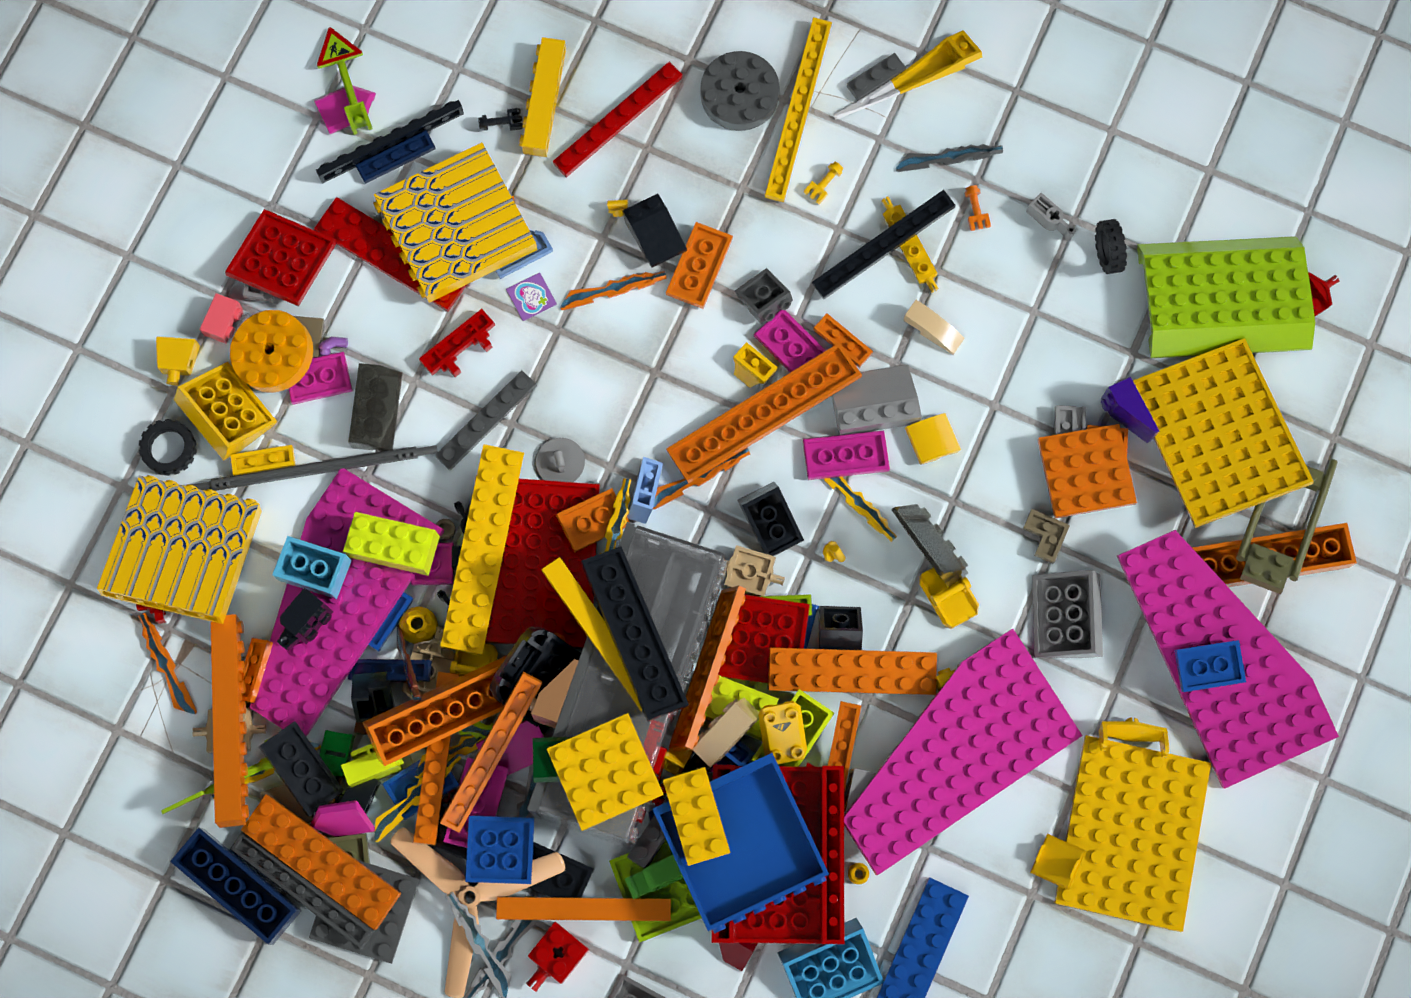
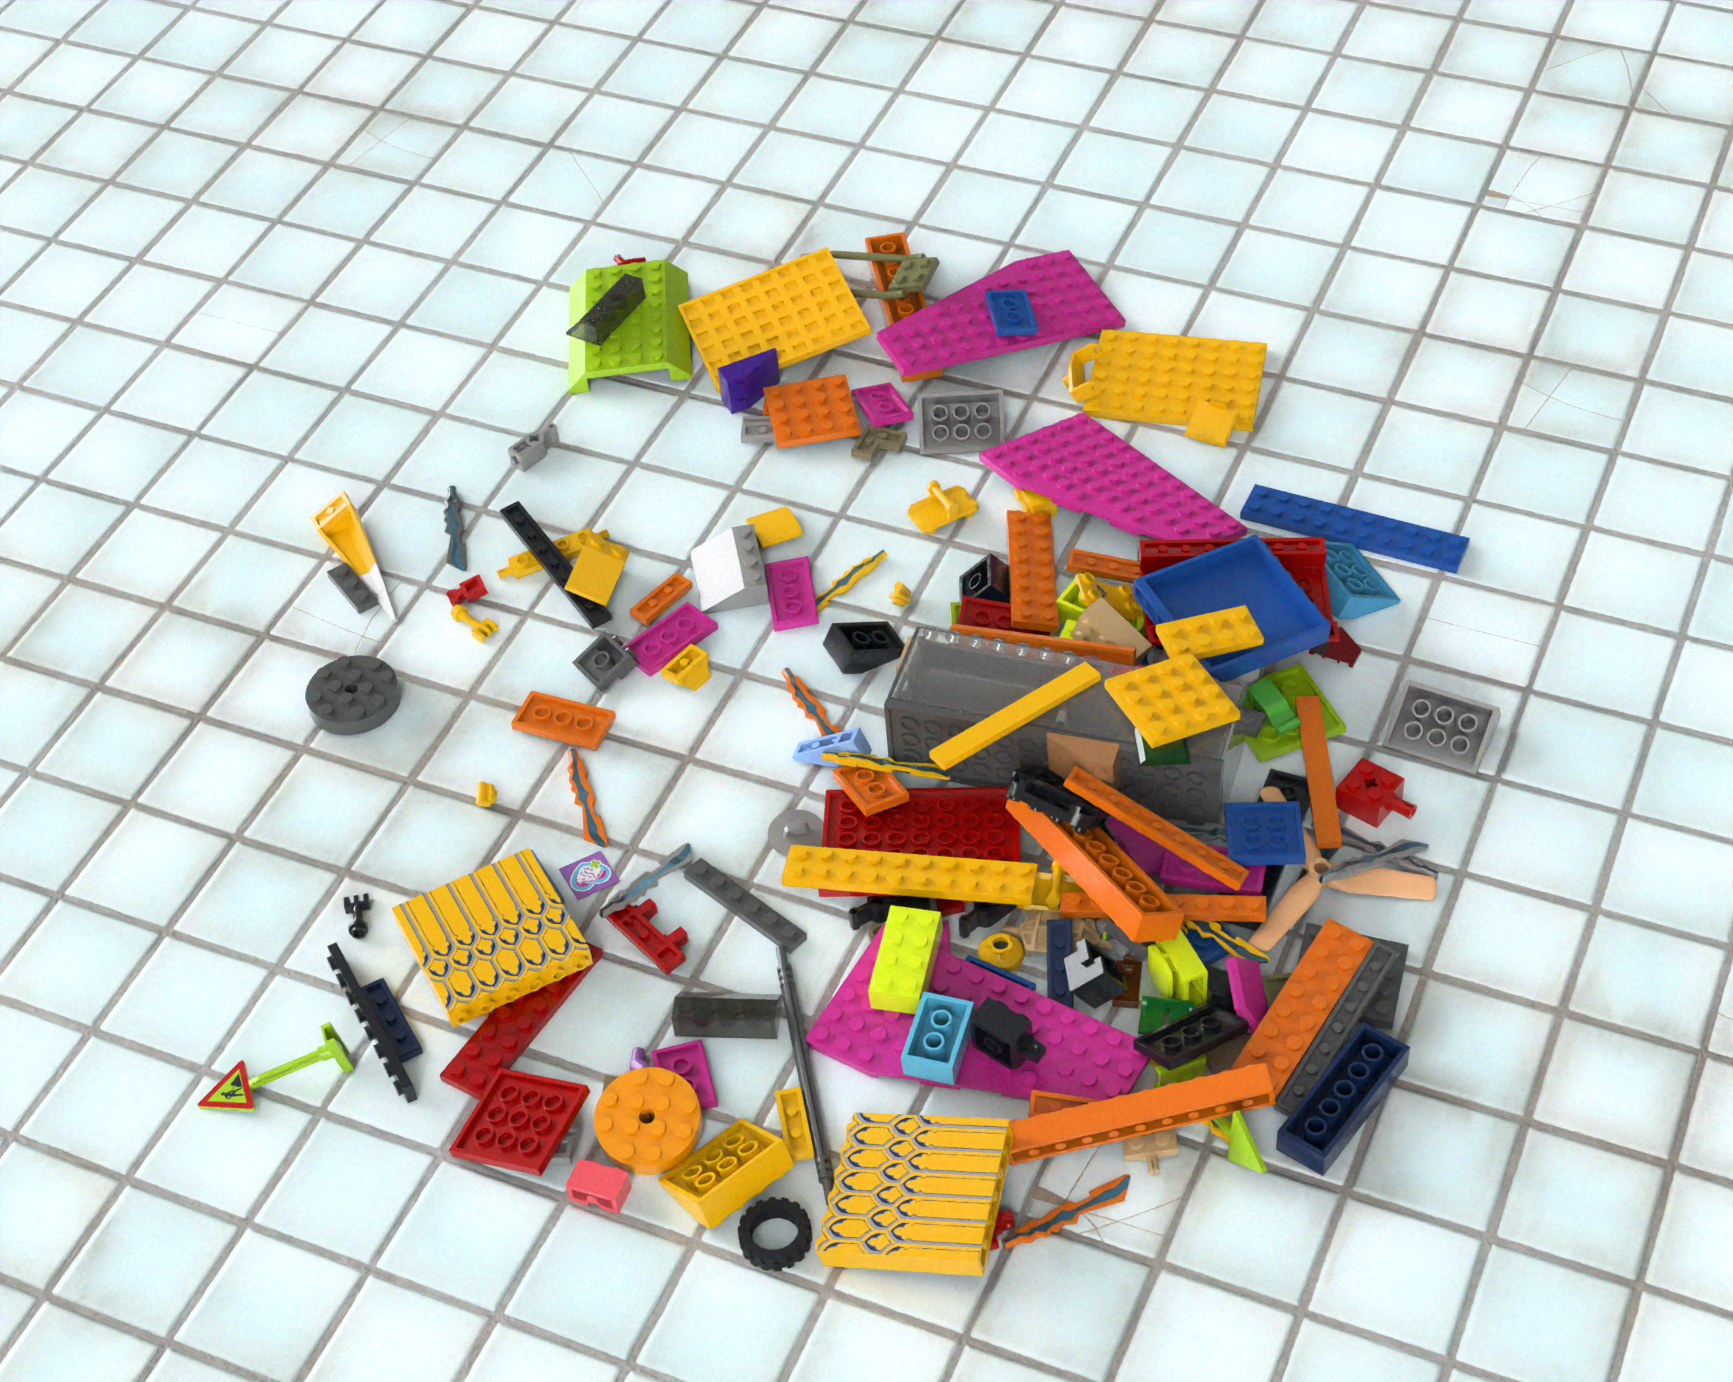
camera: 85 degrees left, 30 degrees down
yellow torso [156,337,200,385] -> none
dark pink tile [314,85,376,134] -> none
copper sword [397,624,421,702] -> none
yellow brick [519,37,566,157] -> none
red plate [553,61,683,178] -> none
black plate [581,546,689,722] -> none
black slope [622,193,687,268] -> none
orange plate [666,342,862,484] -> none
yellow plate [765,17,832,202] -> none
clear smoke slope [891,504,968,588] -> none
tan slope [903,300,965,355] -> none
orange hinge [964,185,991,231] -> none
black tyre [1095,219,1127,274] -> none
none -> red plate [446,574,488,607]
none -> yellow slope [564,533,630,606]
none -> clear smoke slope [566,273,646,346]
none -> light grey sword [598,843,692,918]
none -> dark pink tile [851,382,914,427]

